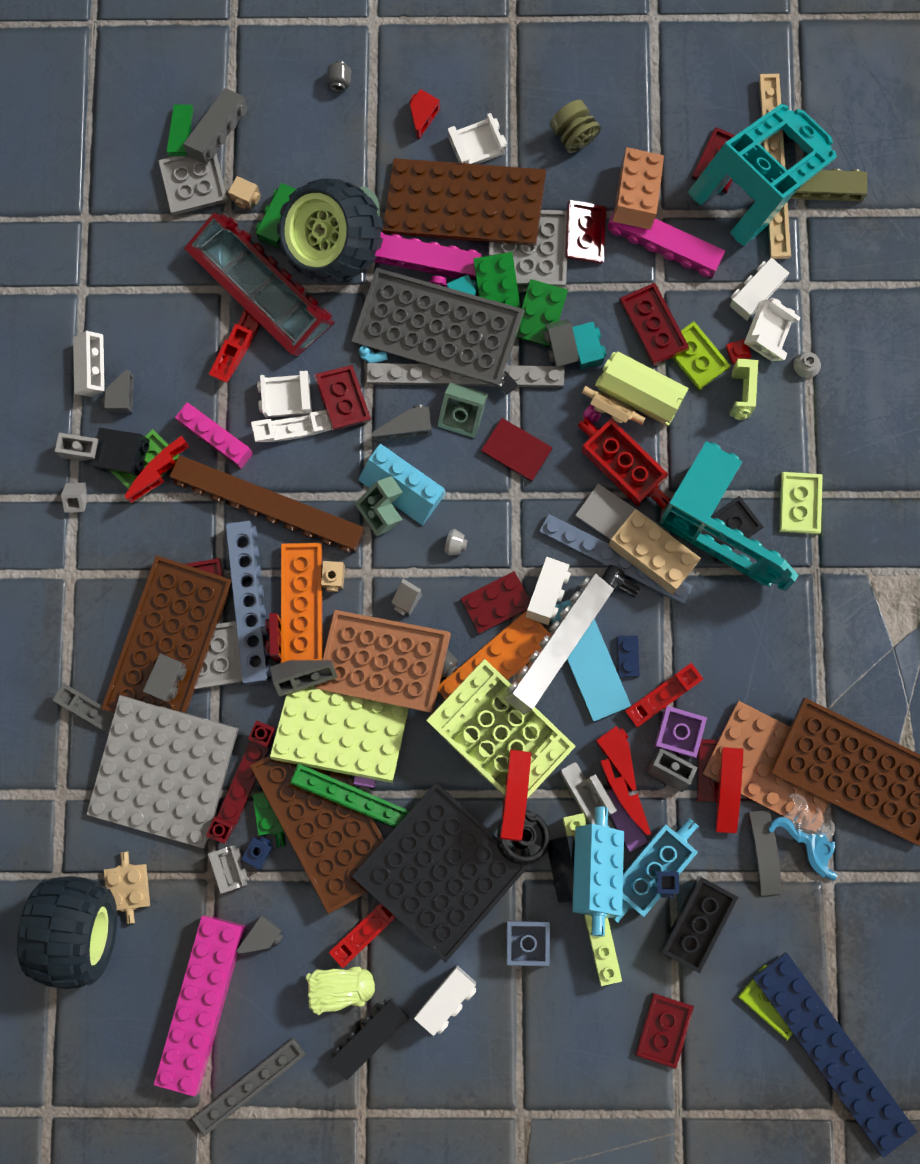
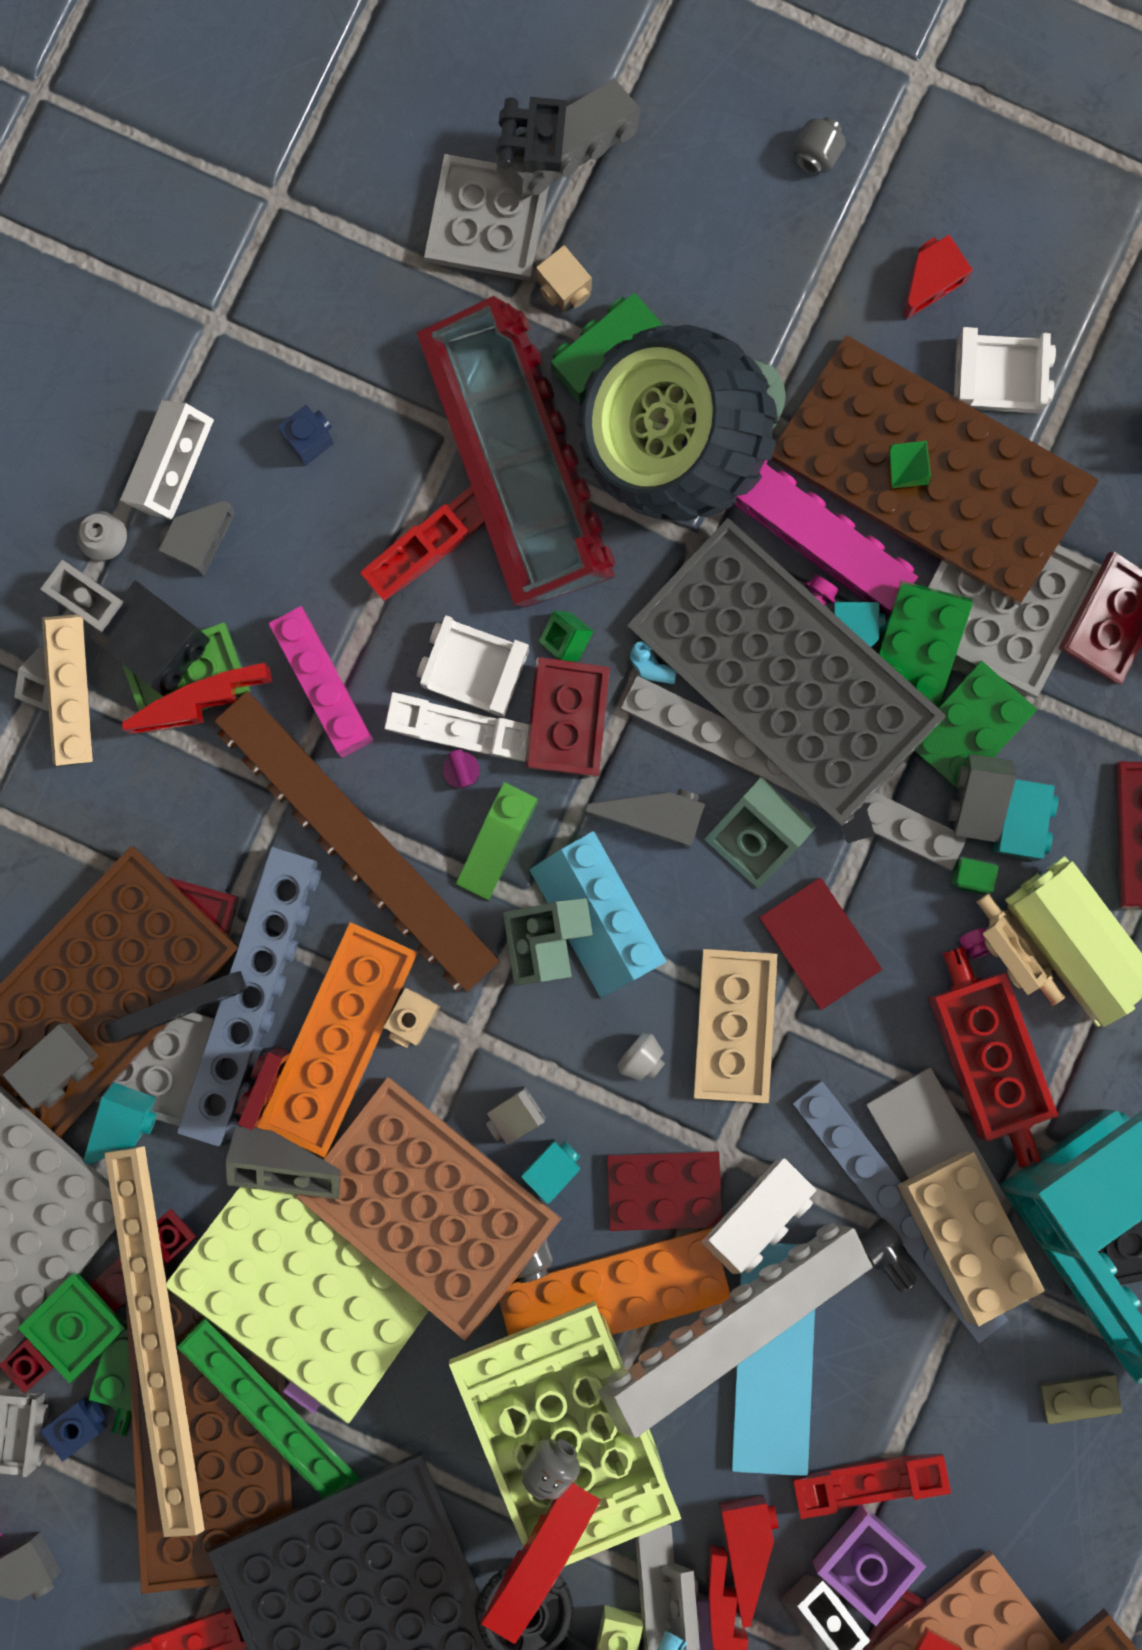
camera: 20 degrees right, 5 degrees up
green tile [167,105,194,156] -> none
dark blue plate [617,636,640,677] -> none
none -> green plate [18,1273,127,1383]
none -> tan plate [42,614,93,766]
none -> light grey cone [77,511,127,561]
none -> teal slope [83,1082,157,1164]
none -> black beam [105,971,248,1044]
none -> tan plate [105,1146,205,1537]
none -> dark blue brick [278,405,334,466]
none -> magenta plate [443,749,480,789]
none -> bright green slope [456,782,538,900]
none -> black plate [496,97,567,172]
none -> teal slope [521,1140,581,1204]
none -> dark grey head [521,1438,580,1500]
none -> green slope [538,611,594,662]
none -> tan plate [693,949,778,1103]
none -> green slope [888,441,931,488]
none -> green slope [950,857,998,895]
none -> olive plate [1039,1373,1123,1425]

